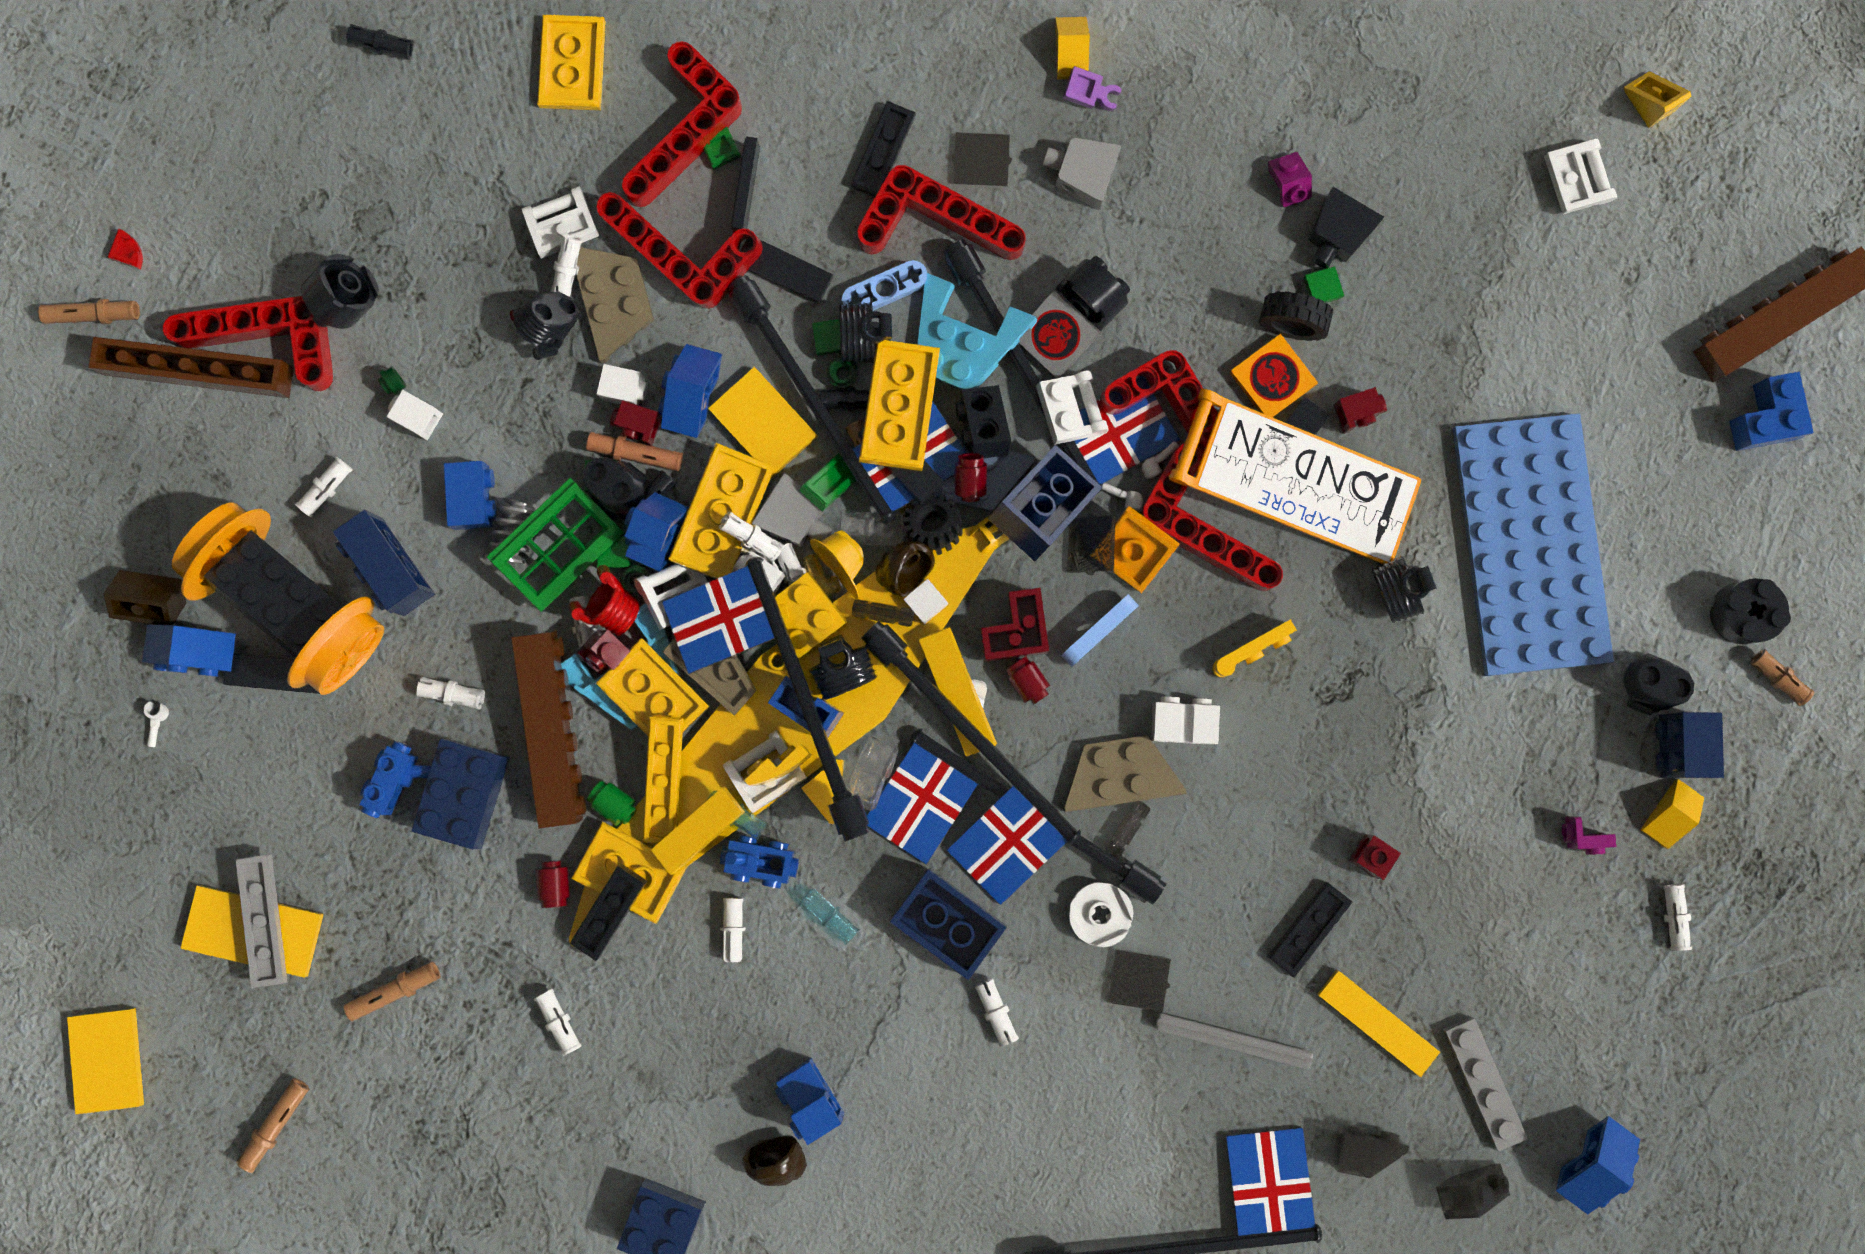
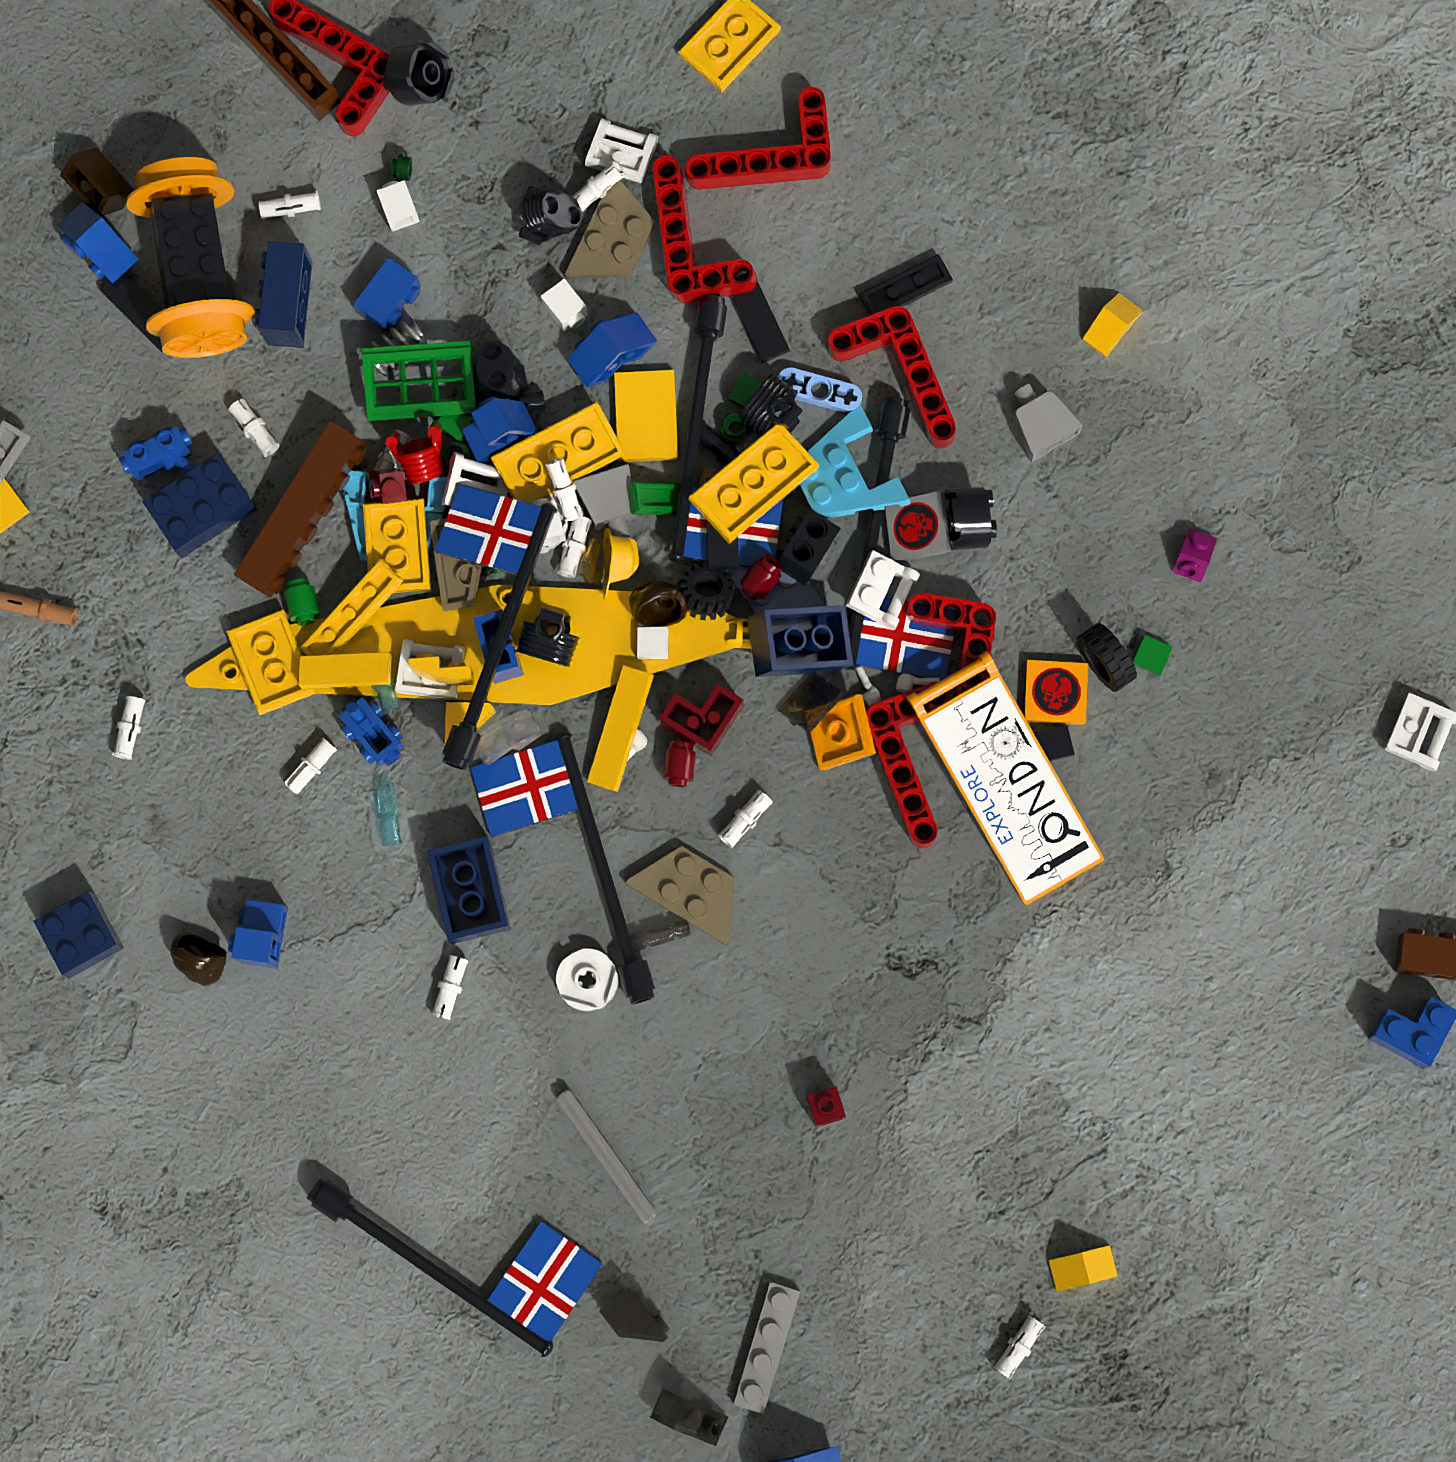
camera: 45 degrees right, 5 degrees down
white hand [144,701,169,747] -> none
dark red brick [535,860,570,908] -> none
black tile [570,863,648,961] -> none
nougat pin [586,432,684,472] -> none
dark red brick [610,400,662,446] -> none
green tile [703,127,741,170] -> none
black tile [731,136,760,233] -> none
yellow plate [775,572,847,660] -> none
clear smoke axle [852,599,914,627] -> none
flag [861,621,1081,905] -> none
clear smoke piece [952,132,1012,186] -> none
light blue beam [1061,594,1139,667] -> none
medium lavender plate [1063,66,1122,111] -> none
clear smoke piece [1107,949,1171,1012] -> none
white brick [1151,697,1220,745] -> none
yellow plate [1212,619,1297,678] -> none
black tile [1267,881,1352,978] -> none
black torso [1309,186,1384,269] -> none
yellow tile [1317,969,1440,1077] -> none
dark red brick [1333,387,1387,434] -> none
black piece [1372,556,1437,623] -> none
medium blue plate [1452,413,1614,676] -> none
magenta bracket [1562,816,1617,855] -> none
black piece [1623,653,1695,715] -> none
dark blue brick [1655,712,1724,778] -> none
black brick [1710,578,1791,645] -> none
medium nougat pin [1750,649,1815,706] -> none
none -> white pin [718,790,773,848]

